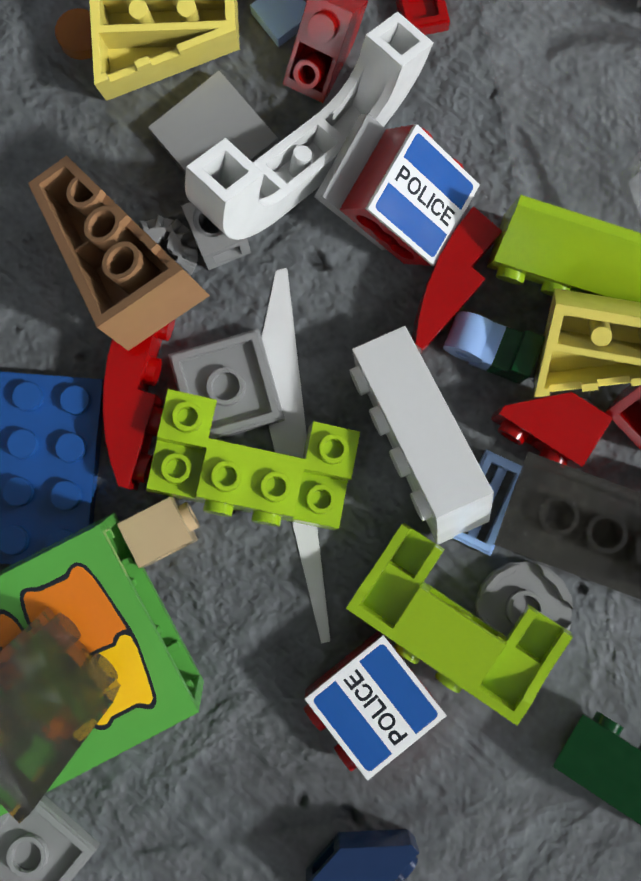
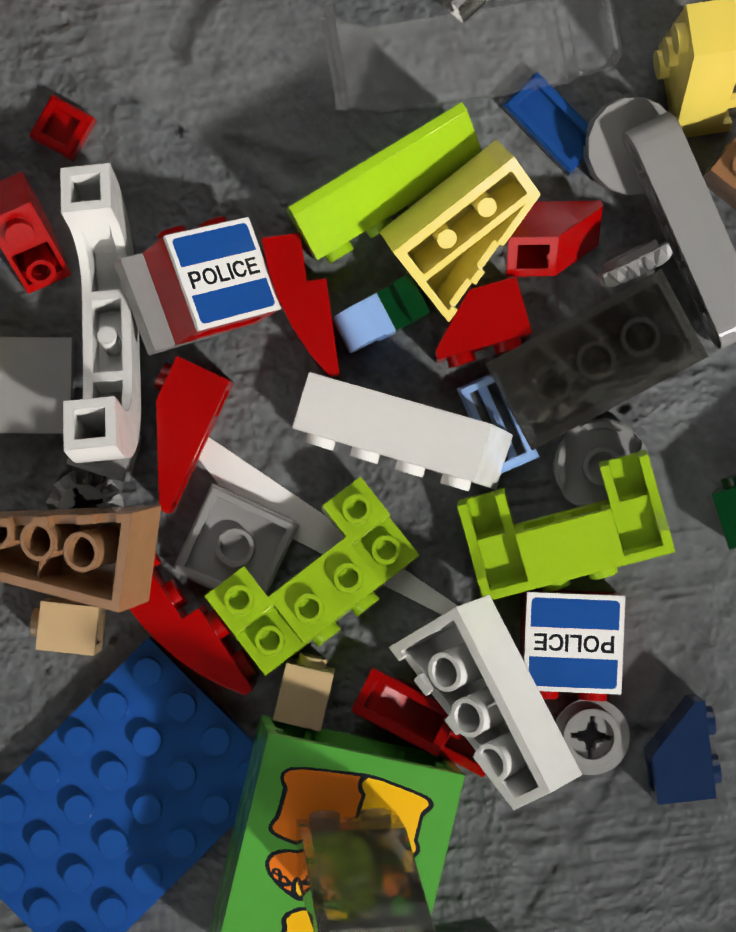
camera: 45 degrees left, 5 degrees up
none -> tan brick [30,597,106,656]
none -> red slope [154,356,234,514]
none -> red slope [351,667,486,778]
none -> white wedge [389,595,582,810]
none -> light grey gear [555,700,630,775]

